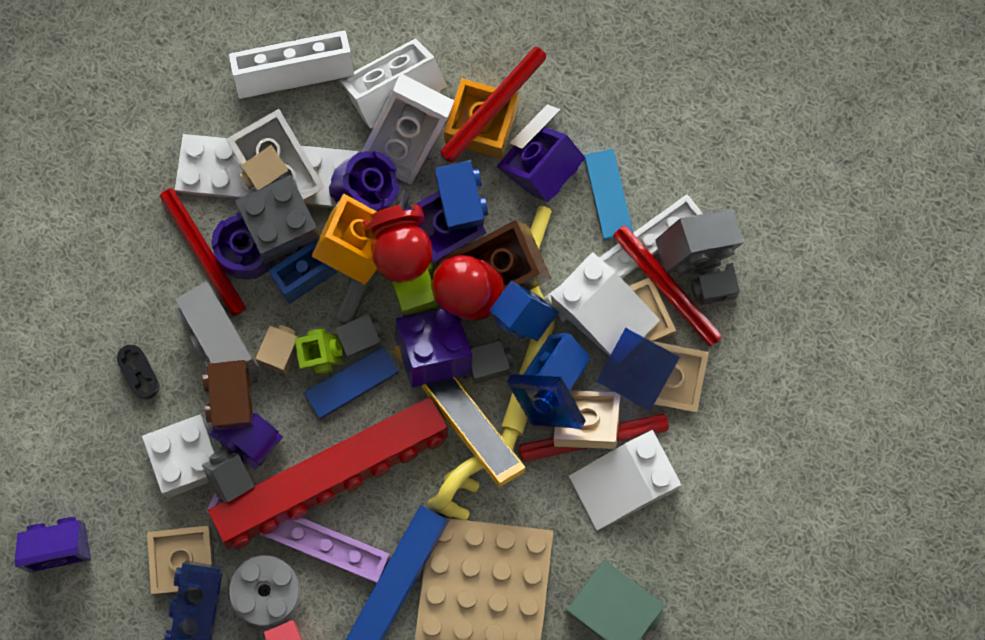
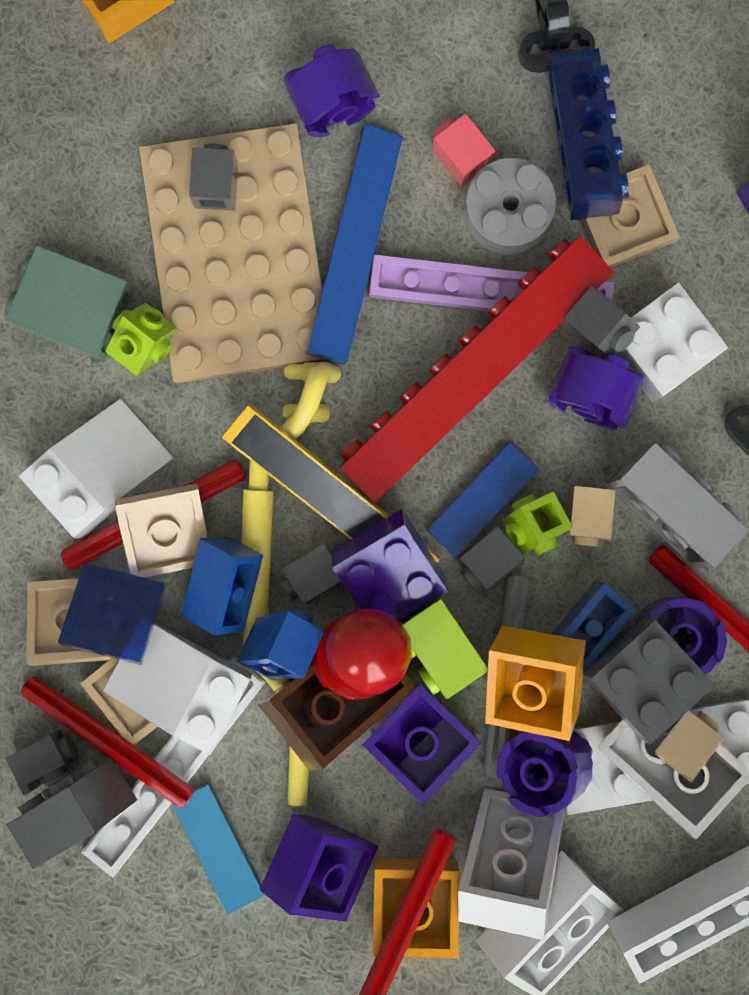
camera: 160 degrees right, 10 degrees up
reddish brown brick [202,360,254,431] -> none
red tile [362,204,433,283] -> none
blue brick [435,160,489,233] -> none
clear blue plate [506,374,586,429] -> none
white sticker [510,104,560,149] -> none
none -> lime brick [105,302,177,377]

